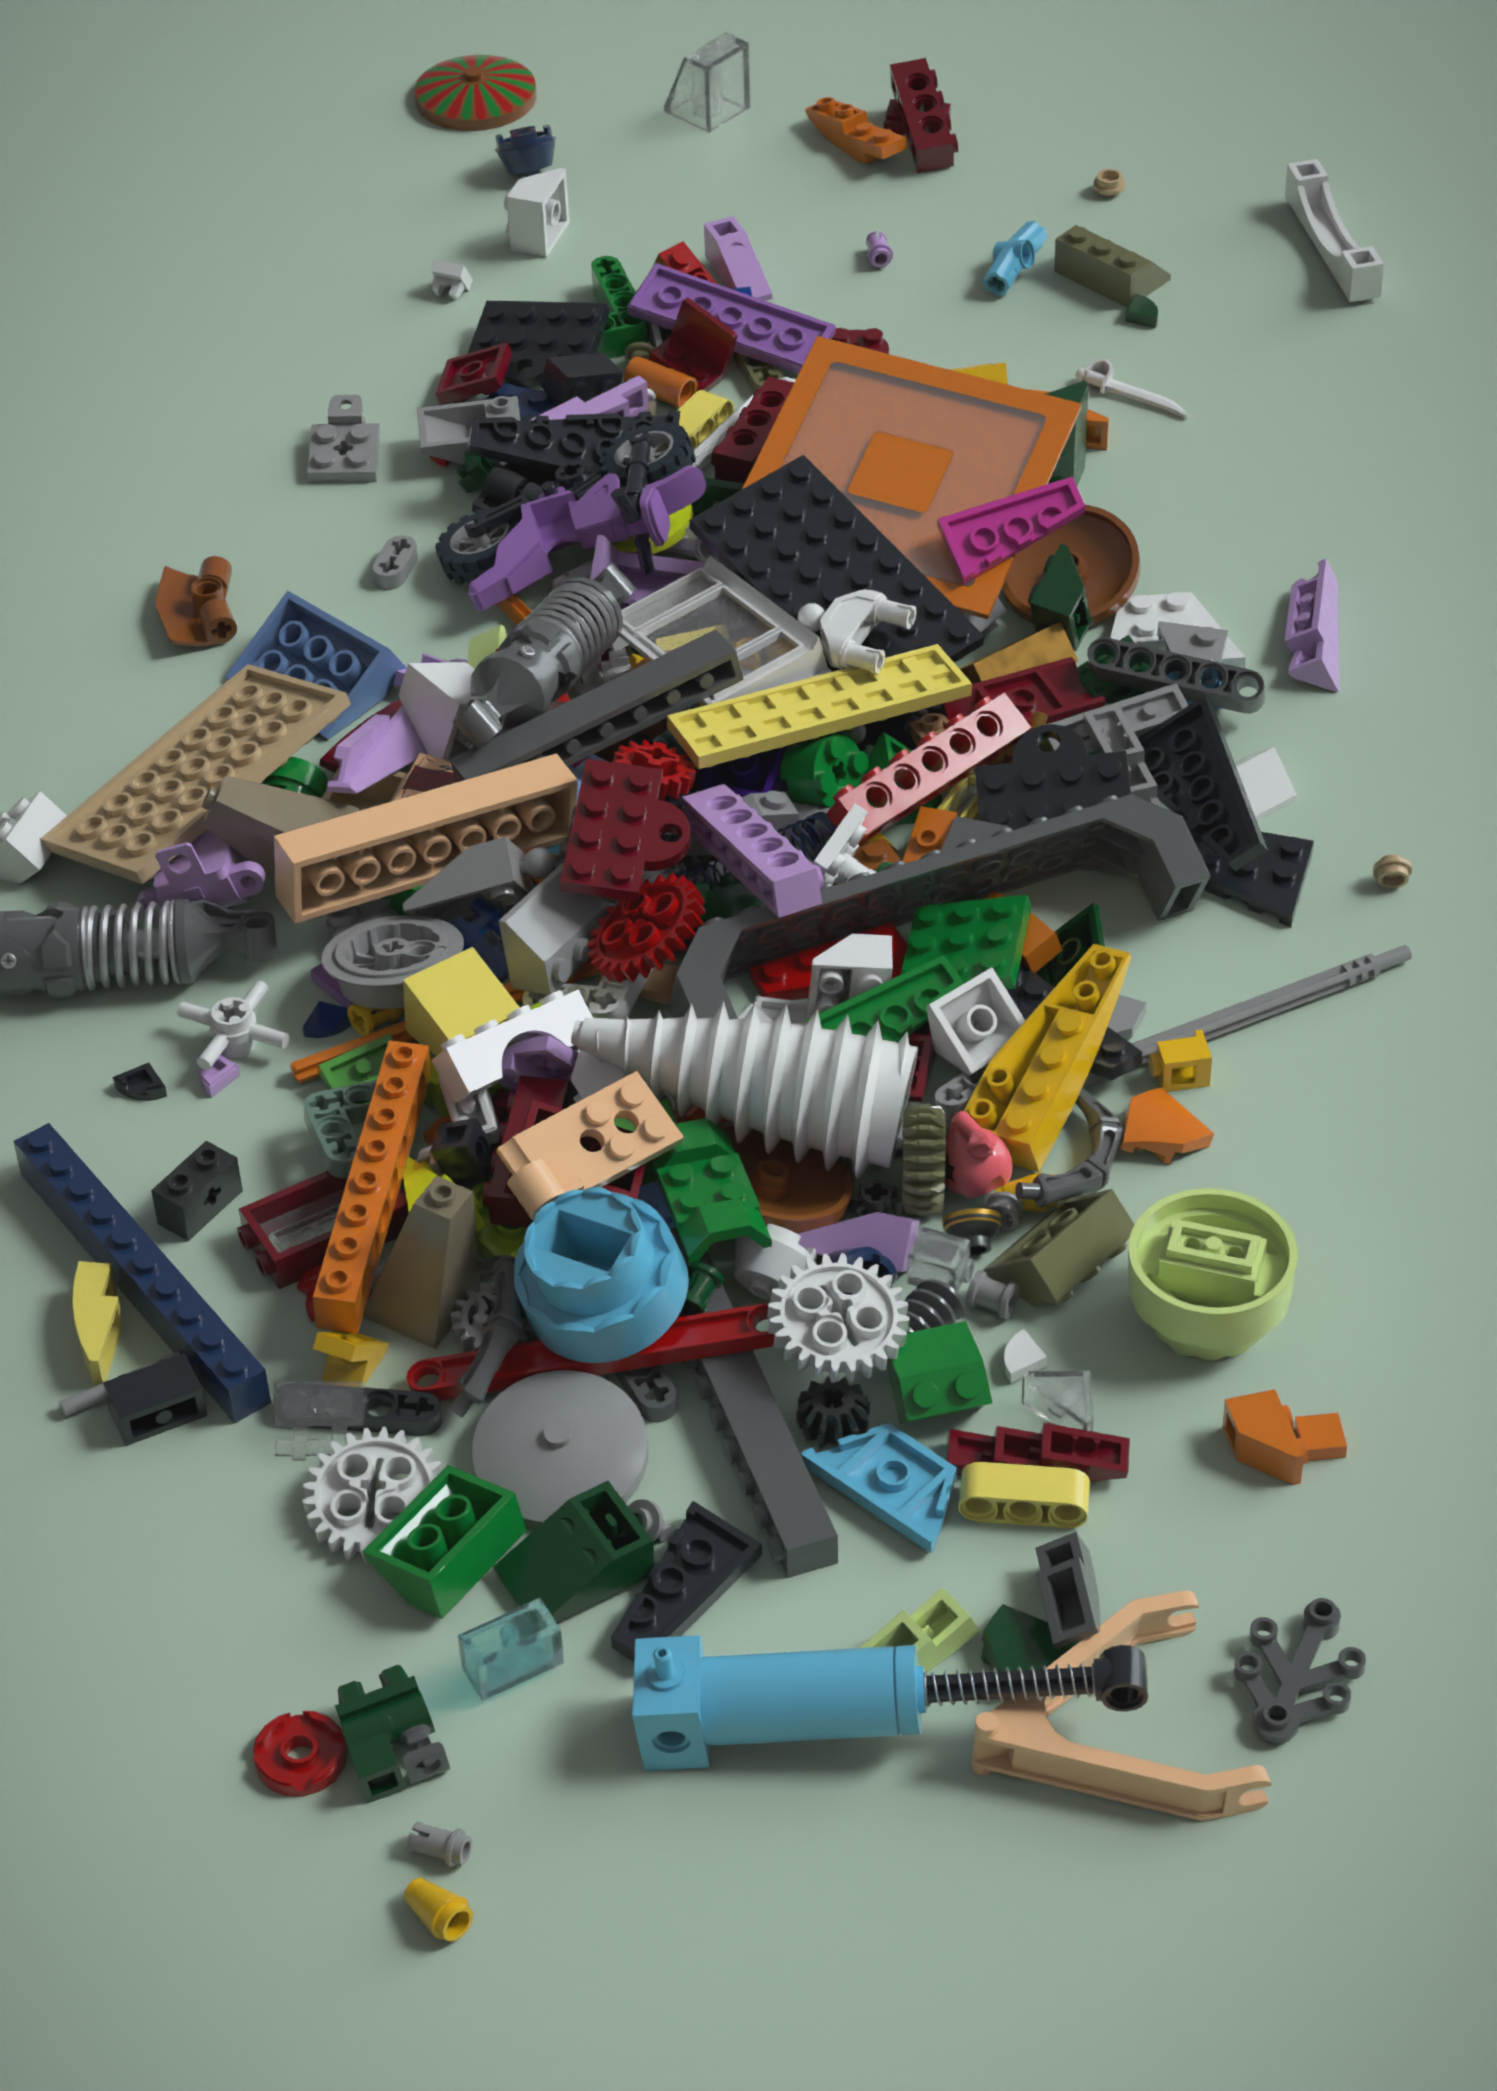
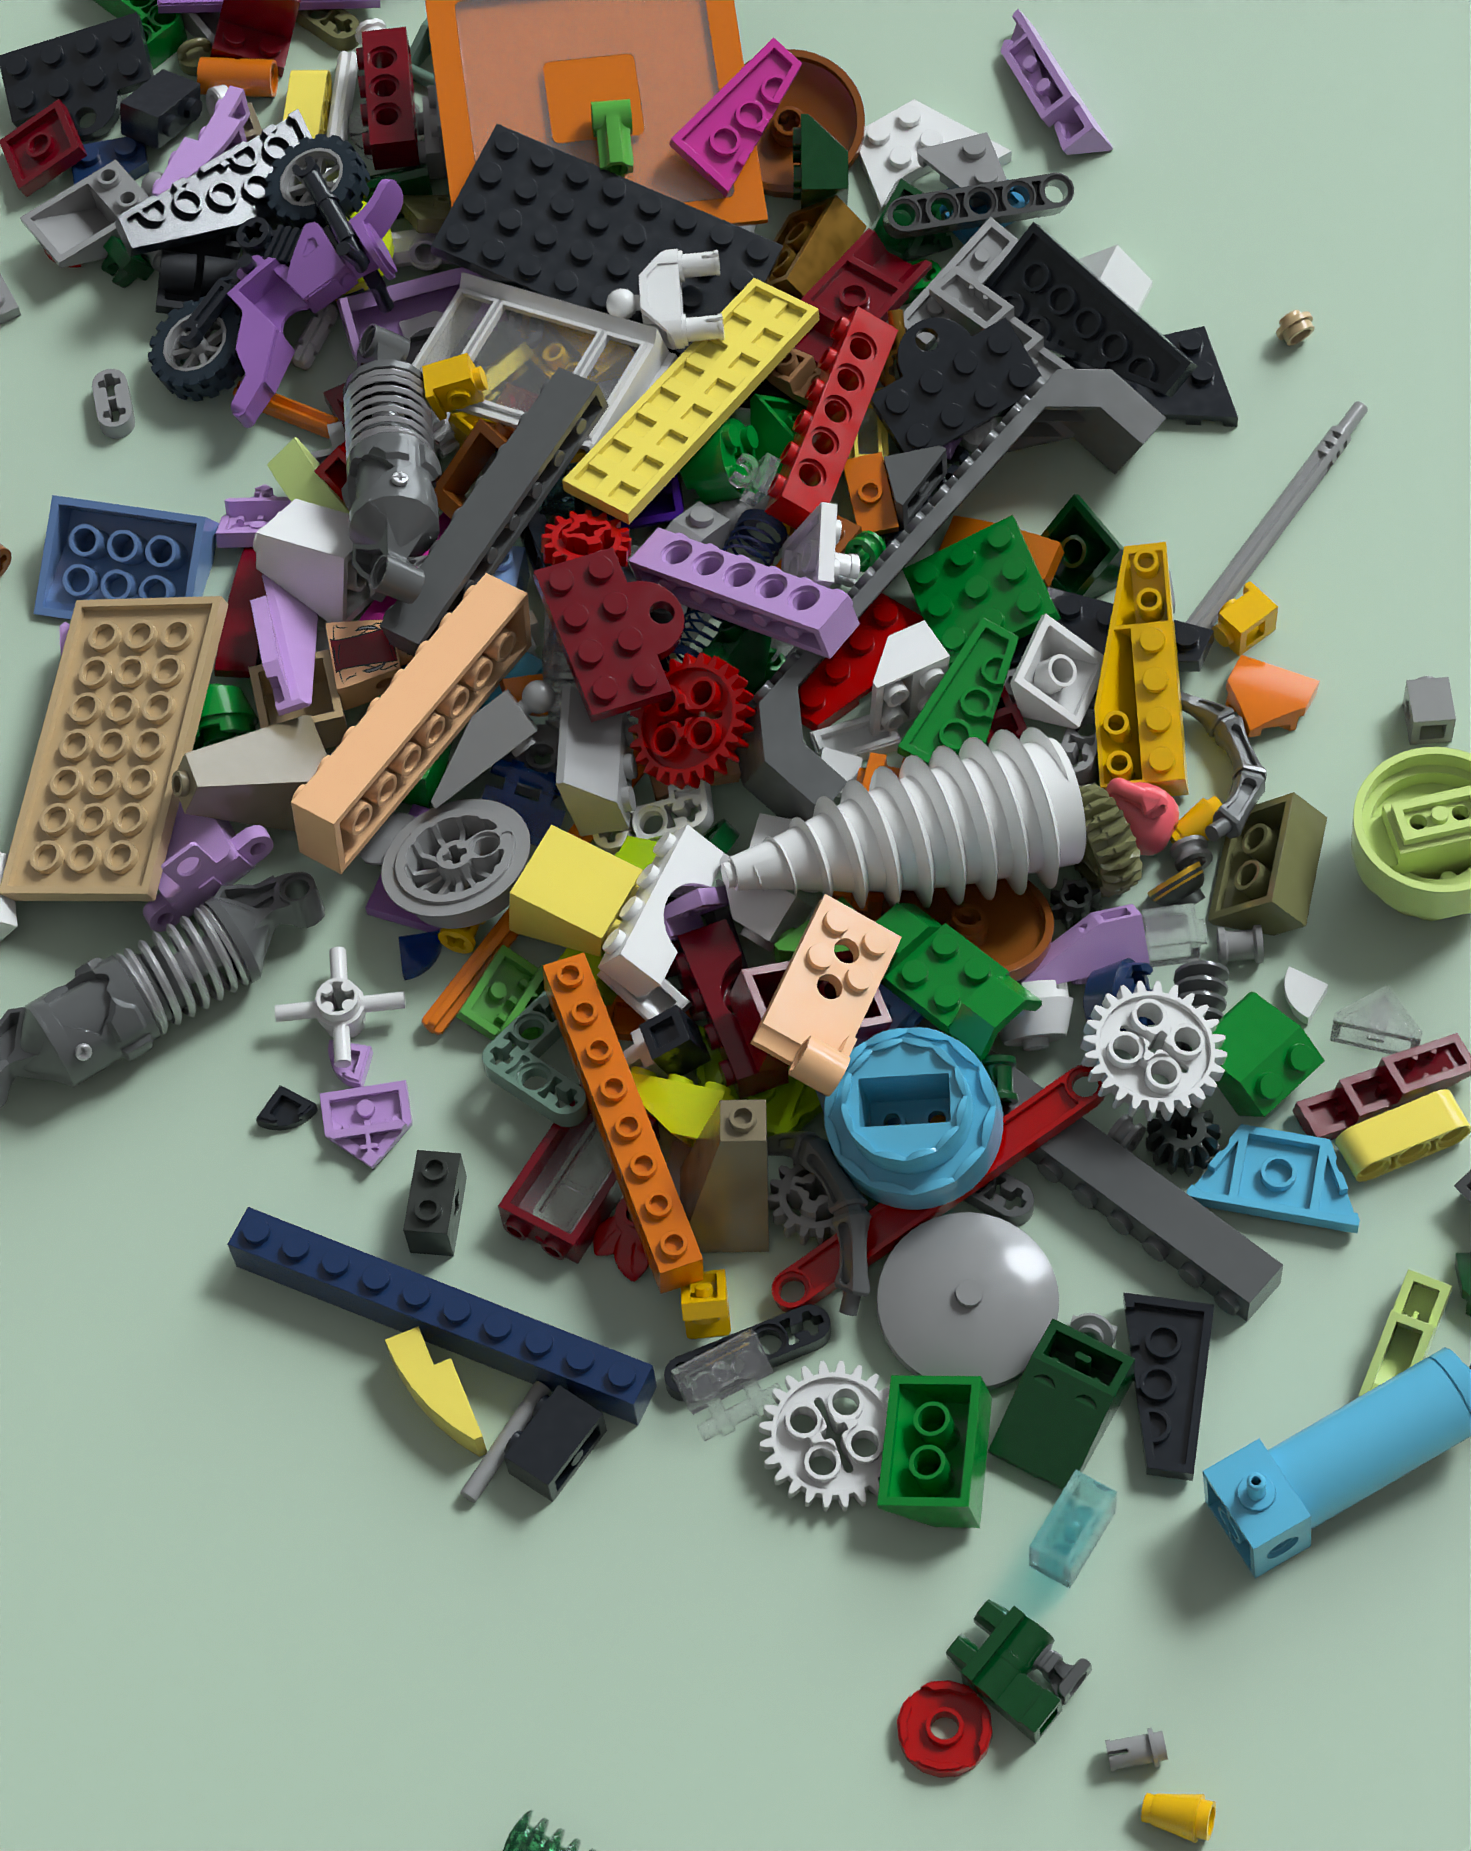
camera: 25 degrees left, 15 degrees up
none -> lavender slope [320,1080,413,1169]
none -> yellow brick [422,353,488,421]
none -> bright green piece [591,99,634,177]
none -> clear tile [728,453,781,507]
none -> light grey bush [1107,1114,1146,1153]
none -> light grey brick [1403,676,1456,745]

